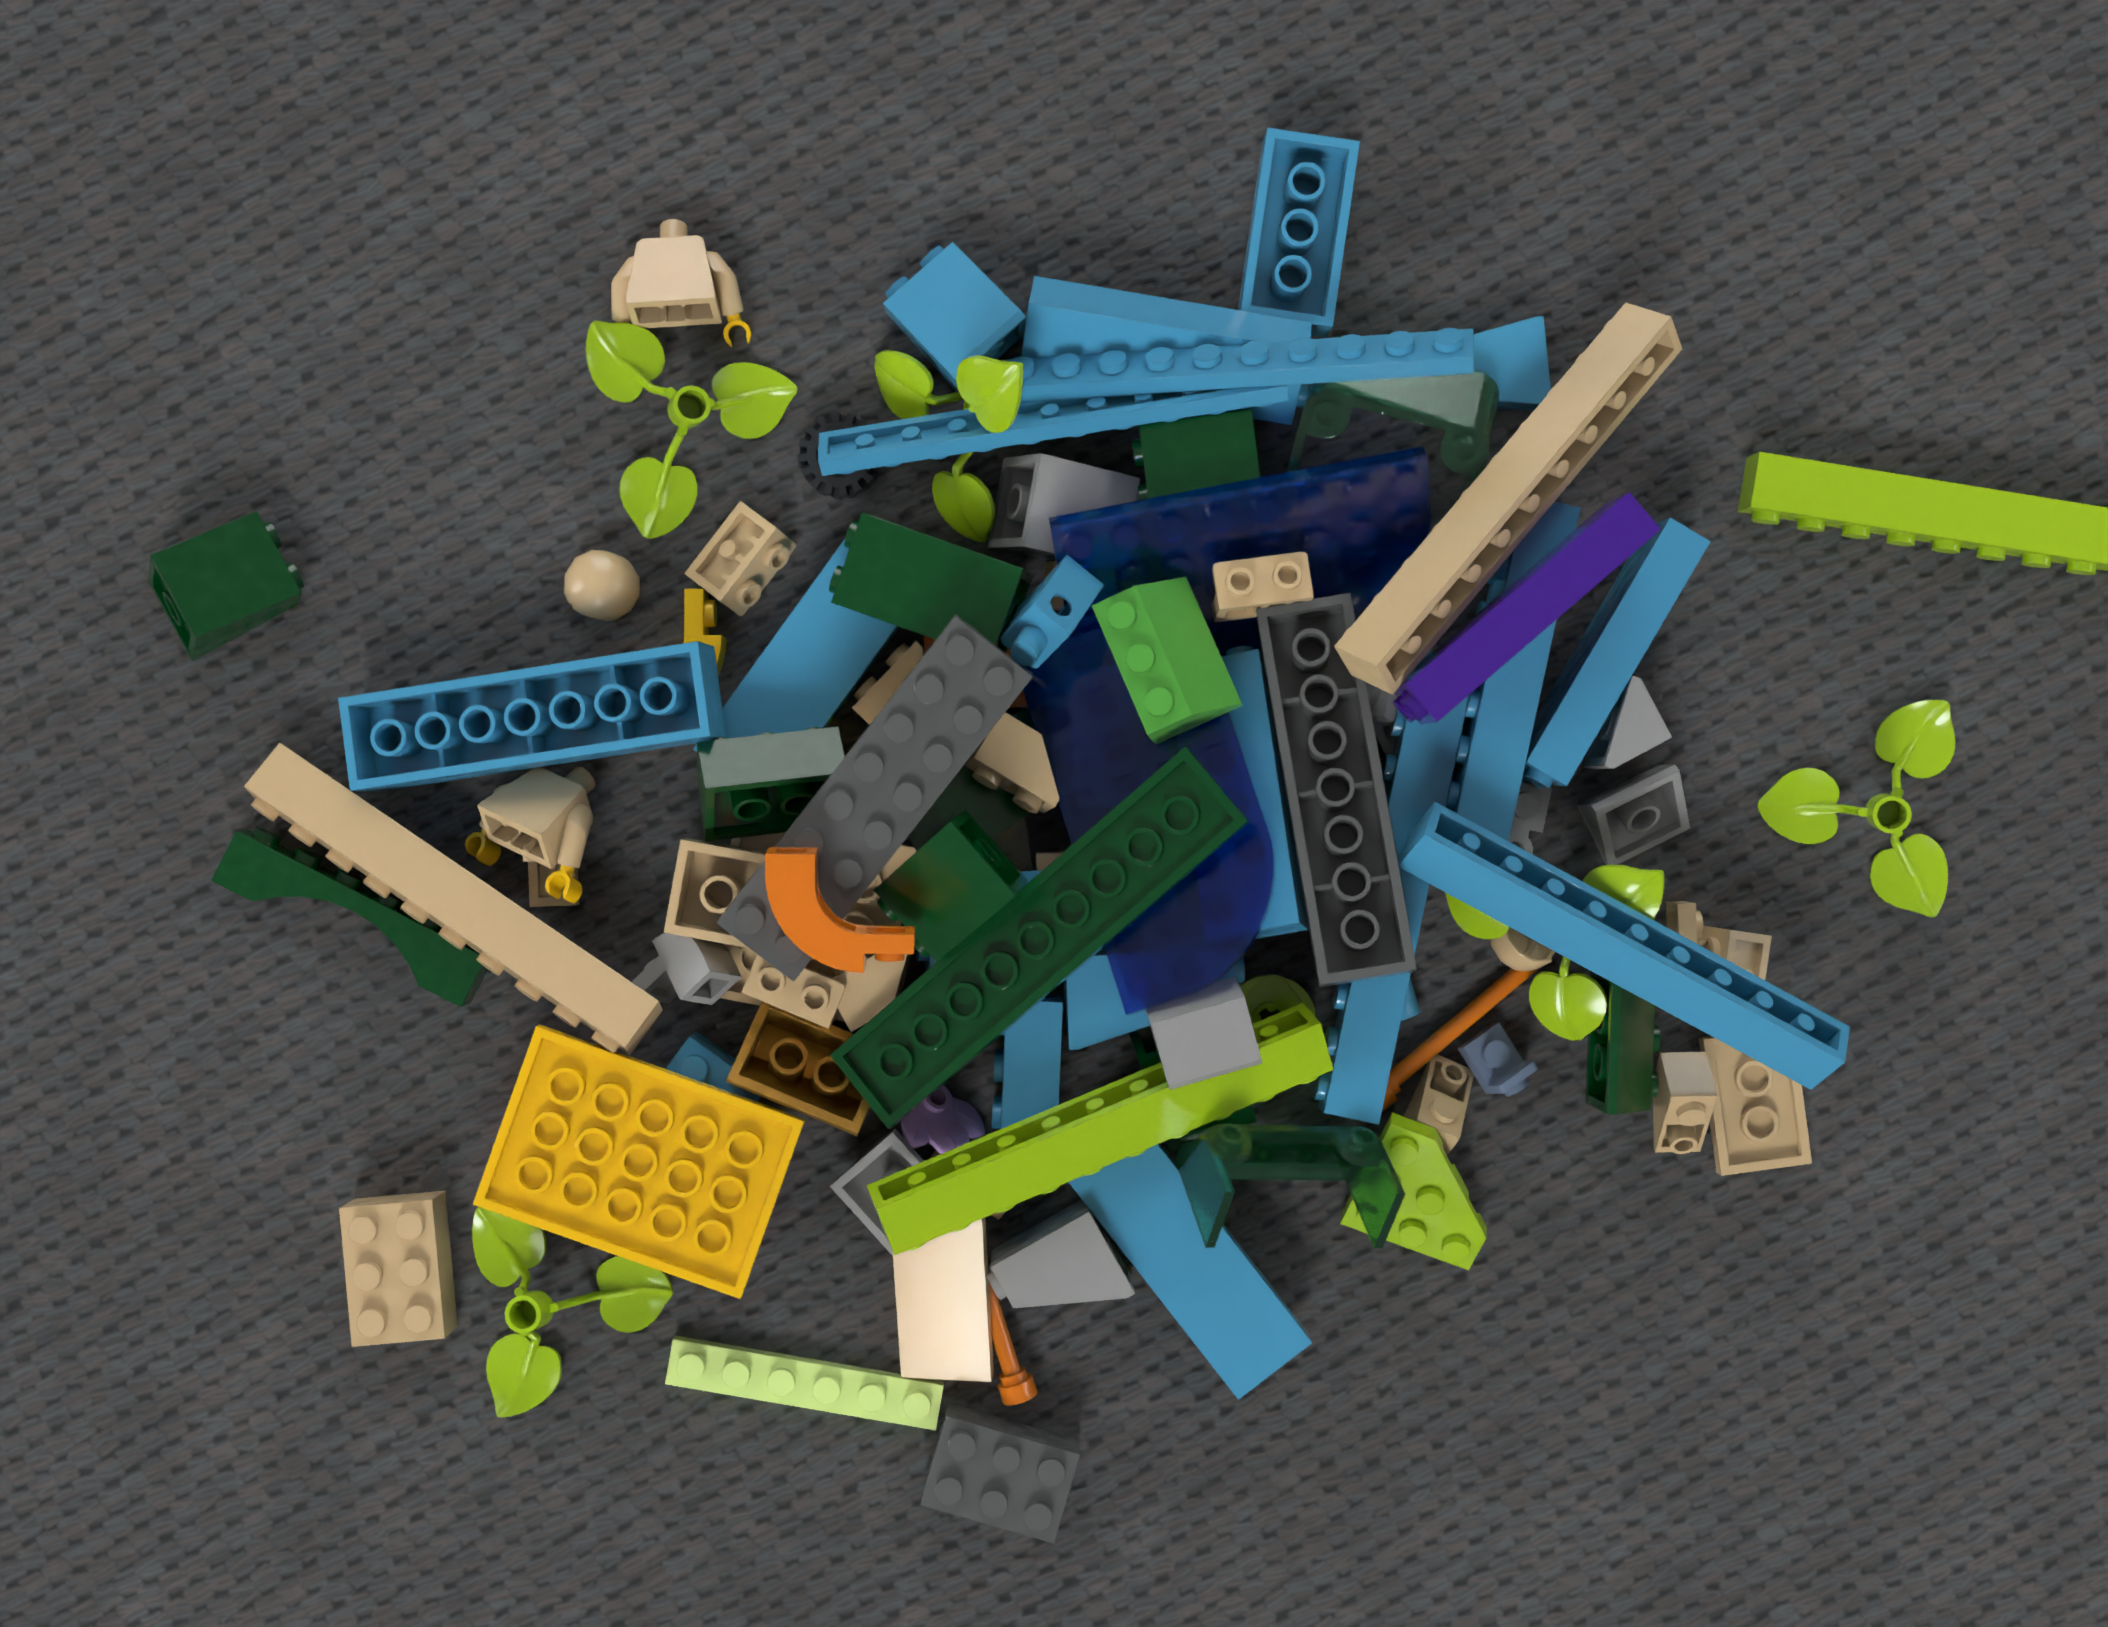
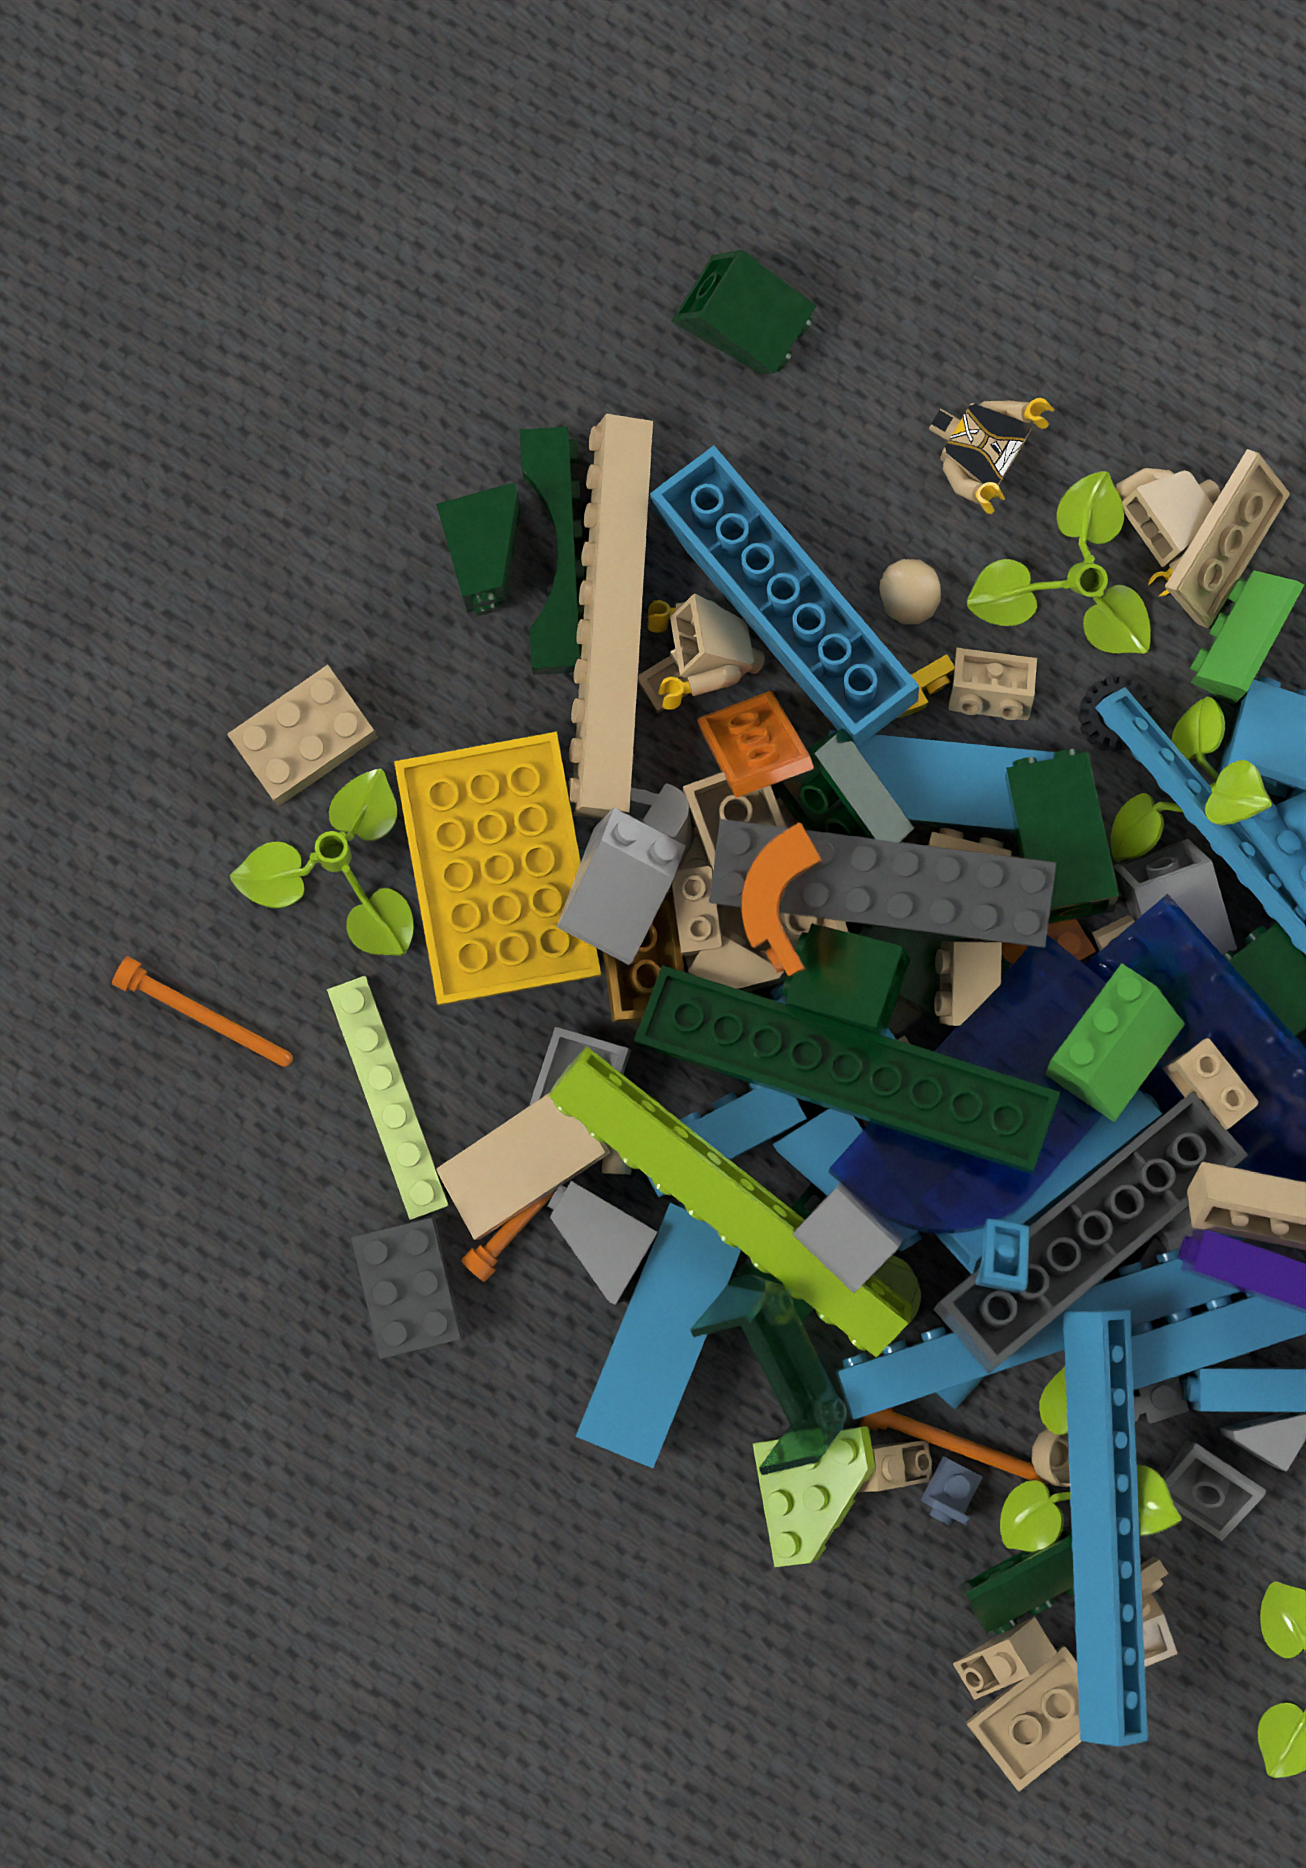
camera: 60 degrees right, 5 degrees down
lavender plate [901,1085,985,1154] -> none
dark azure torso [1000,555,1104,668] -> none
none -> orange piece [112,956,293,1067]
none -> dark green slope [436,482,521,615]
none -> light grey slope [557,807,685,965]
none -> orange tile [697,691,814,798]
none -> torso [929,398,1055,514]
none -> dark azure slope [975,1218,1029,1292]
none -> tan tile [1165,449,1290,628]
none -> bright green slope [1190,570,1304,705]

